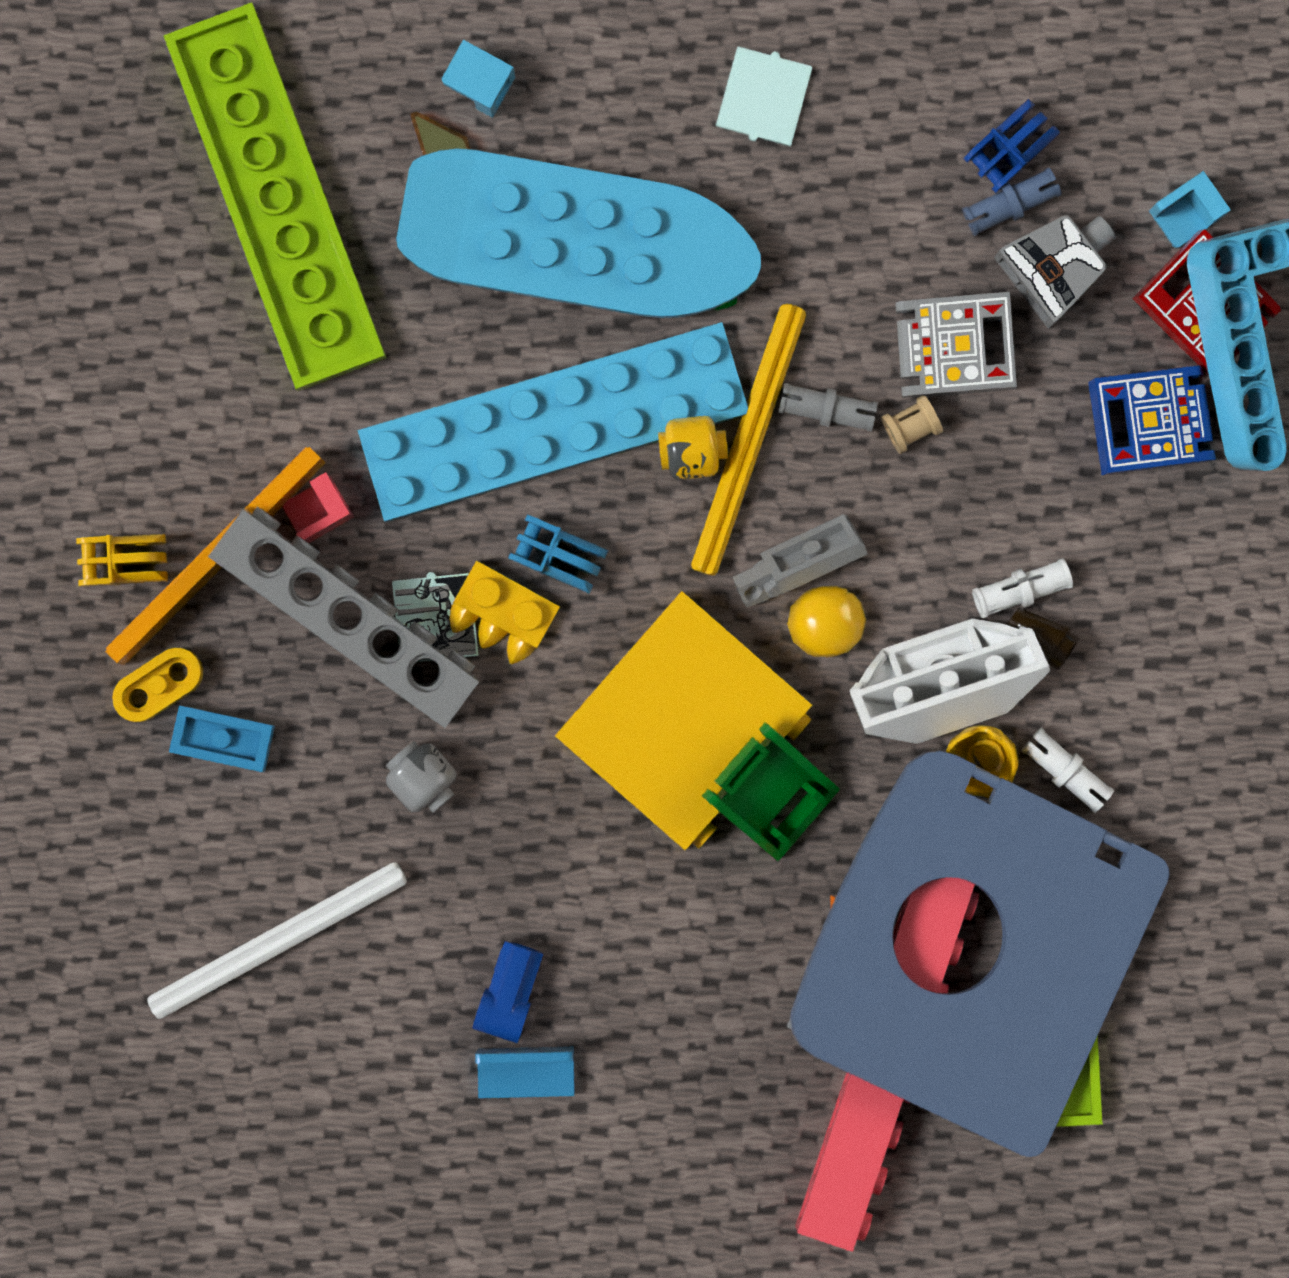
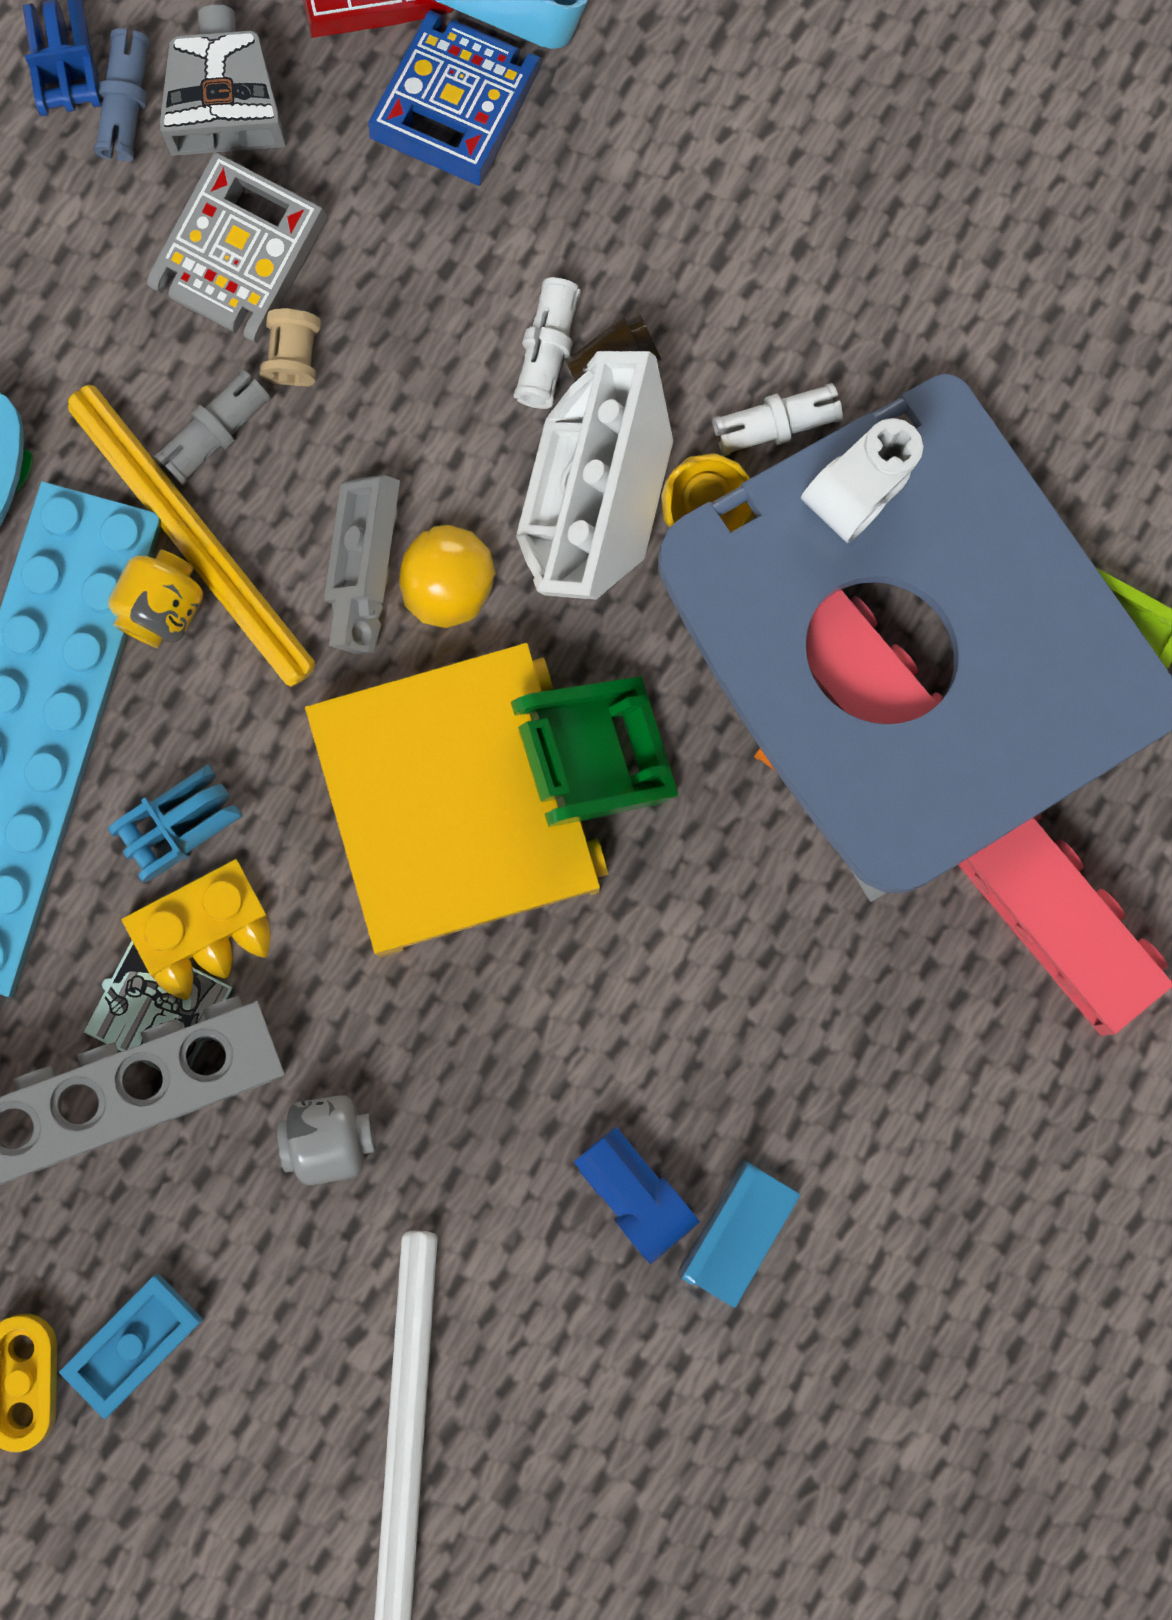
camera: 65 degrees left, 5 degrees down
none -> white piece [801,418,924,543]

